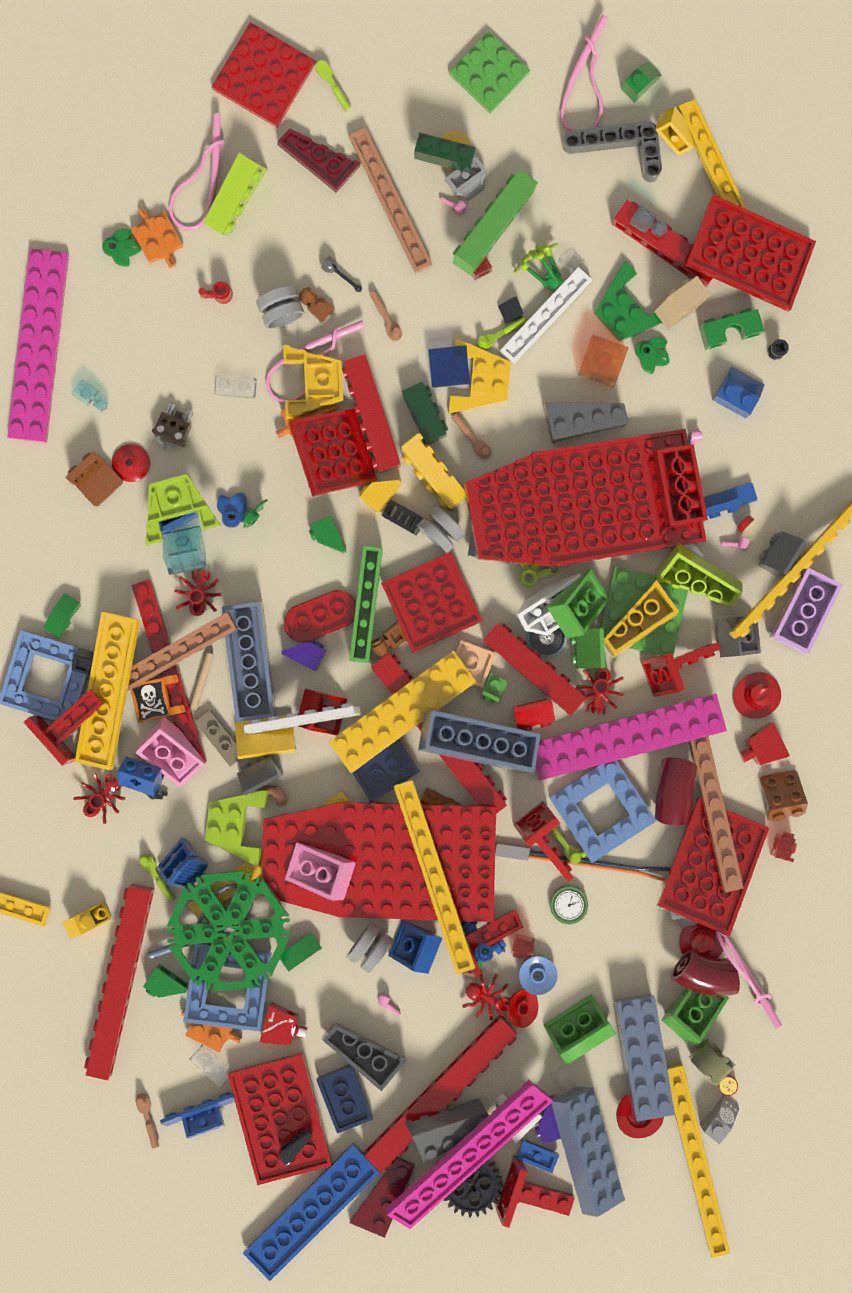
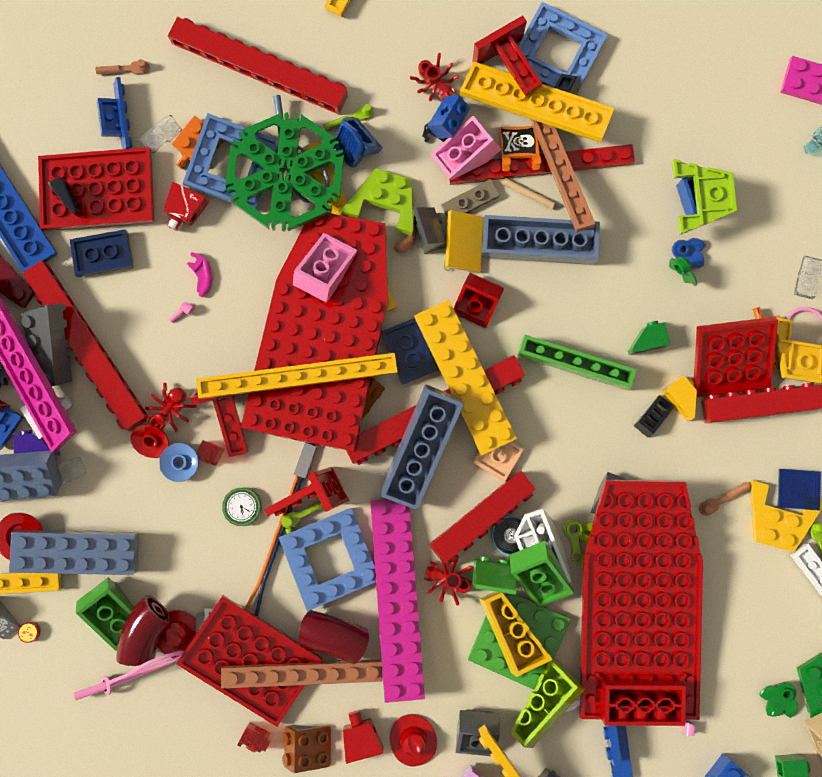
camera: 100 degrees right, 5 degrees down
green slope [43,593,81,638] -> none
yellow slope [62,901,112,939] -> none
dark orange bracket [65,451,123,507] -> none
red dish [112,444,150,482] -> none
green slope [143,964,189,998] -> none
dark brown piece [152,403,193,450] -> none
clear light blue slope [162,526,207,575] -> none
red animal [174,569,221,617] -> none
white plate [244,703,361,734] -> none
green slope [280,932,322,972] -> none
dark purple slope [281,640,327,671] -> none
red tile [284,590,356,643] -> none
dark grey wedge [322,1022,407,1092] -> none
light grey wheel [346,922,393,974] -> none
dark orange plate [371,623,406,656] -> none
red plate [381,552,482,653] -> none
blue slope [388,920,442,974] -> none
yellow wedge [401,433,467,511] -> none
dark green brick [402,381,448,445] -> none
light grey wheel [417,505,465,554] -> none
blue plant [461,921,507,968] -> none
bright green bracket [481,673,508,704] -> none
red slope [511,698,555,731] -> none
dark grey wedge [543,402,629,443] -> none
bright green slope [543,994,616,1065] -> none
clear orange brick [577,334,629,388] -> none
red piece [640,642,721,697] -> none
olive brick [689,1038,735,1086] -> none
bright pink hand [721,537,750,550] -> none
red tile [737,515,755,533] -> none
none -> dark pink piece [187,252,213,297]

